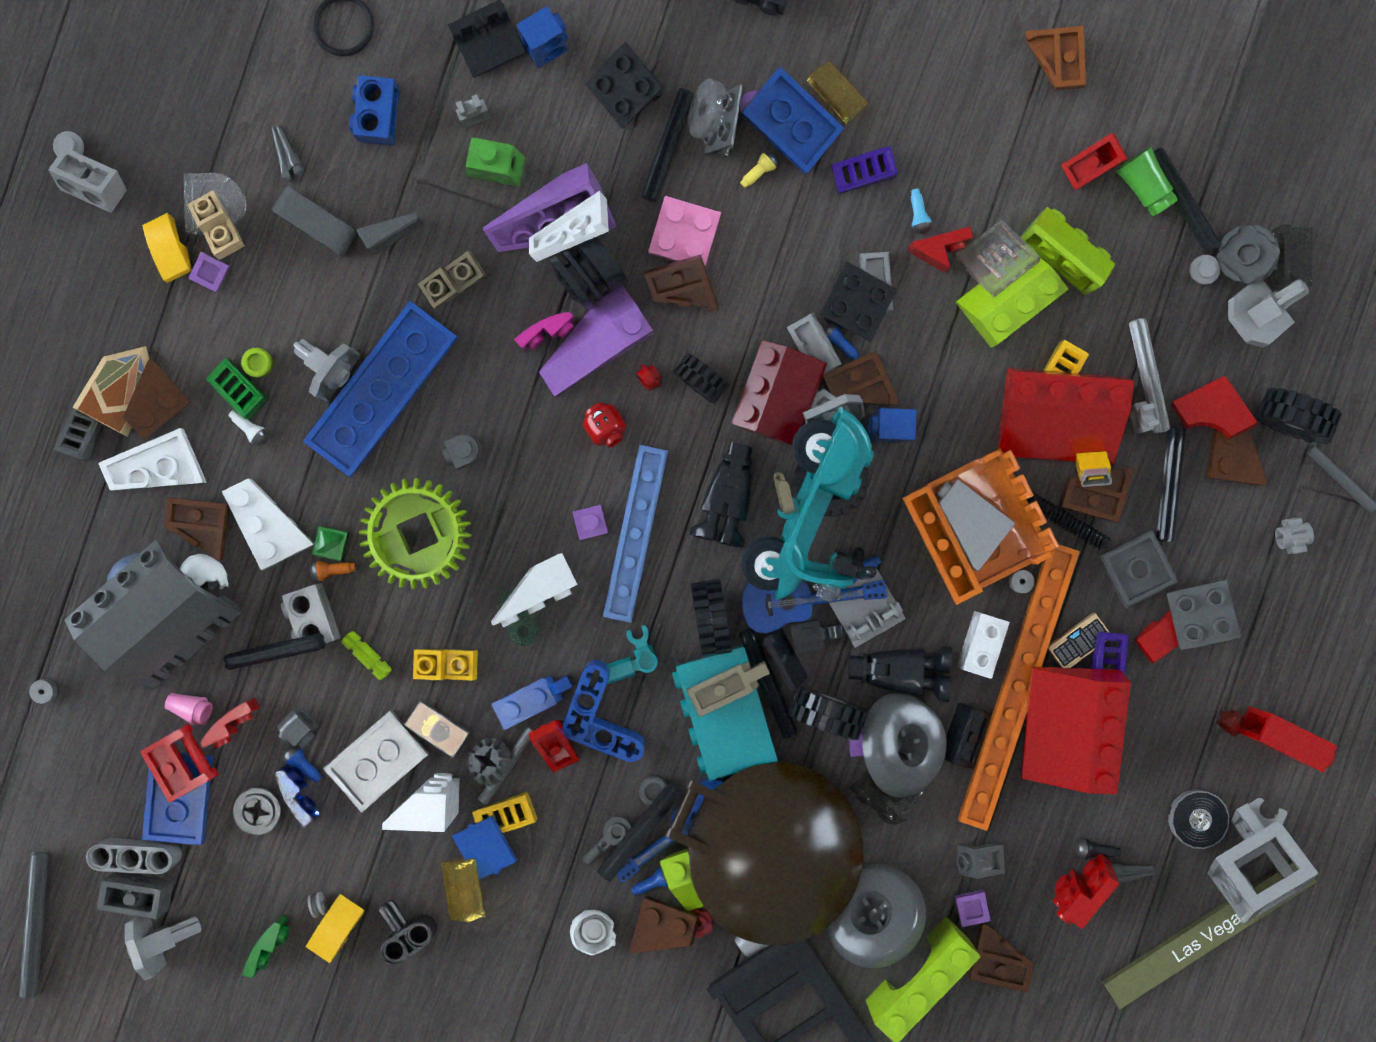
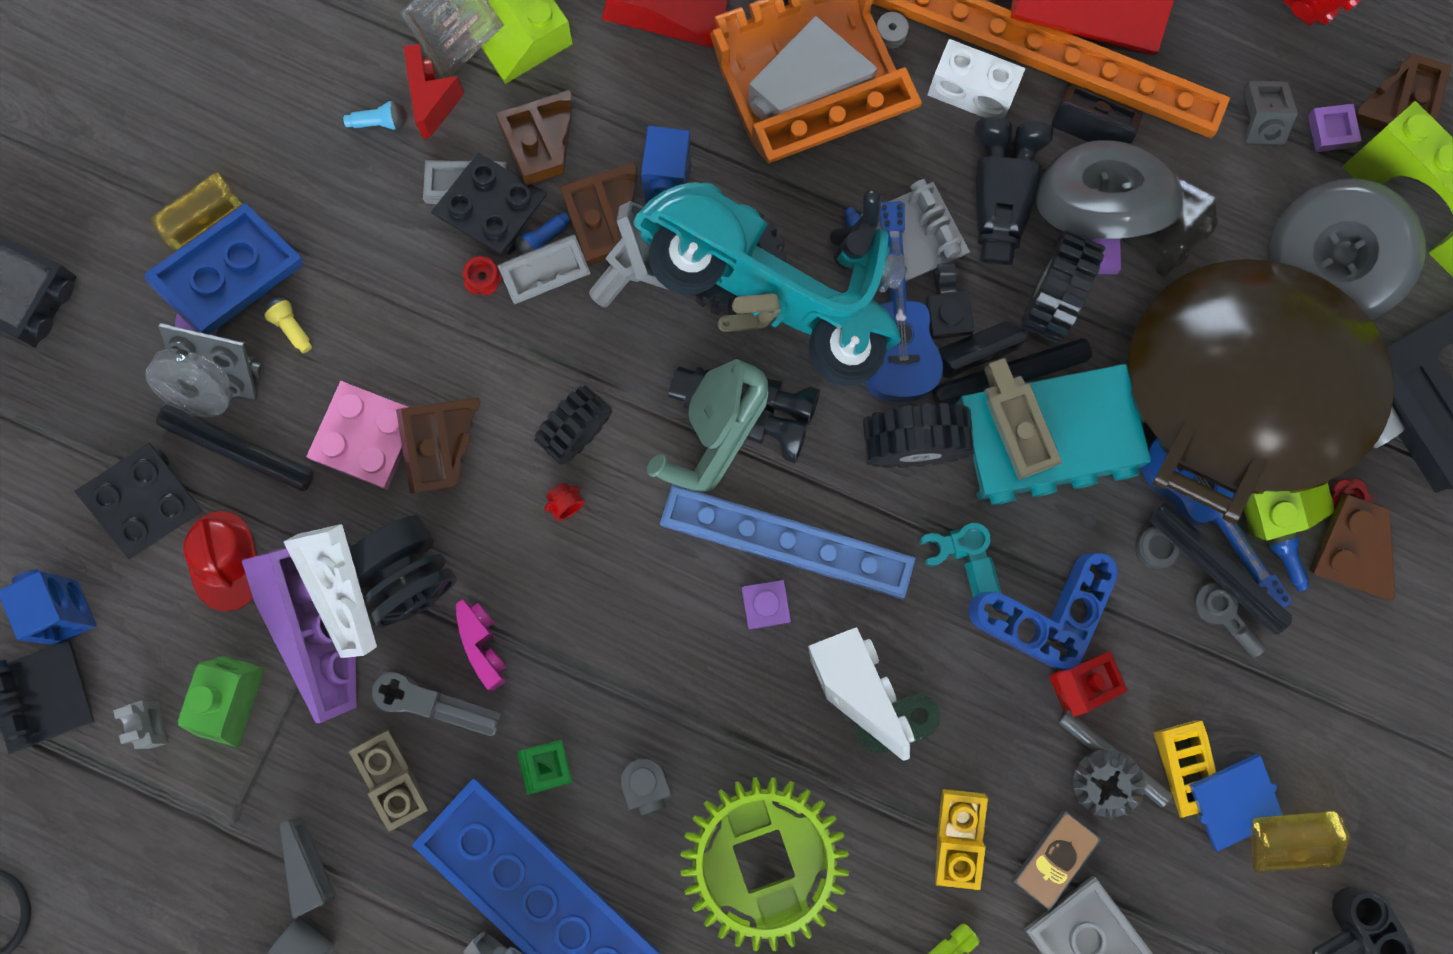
camera: 85 degrees left, 10 degrees down
blue brick [349,75,400,146] -> none
white slope [382,773,460,832] -> none
hinge [491,675,573,730] -> none
medium lavender wedge [539,285,653,397] -> none
white hair [570,910,616,955] -> none
red head [583,402,626,448] -> none
dark red slope [732,340,827,446] -> none
dark purple slope [831,146,898,194] -> none
none -> red piece [183,511,257,612]
none -> dark grey connector [372,672,502,736]
none -> red plate [462,256,503,296]
none -> reddish brown wing [496,90,572,186]
none -> green tile [517,740,573,795]
none -> sand green piece [647,359,768,493]

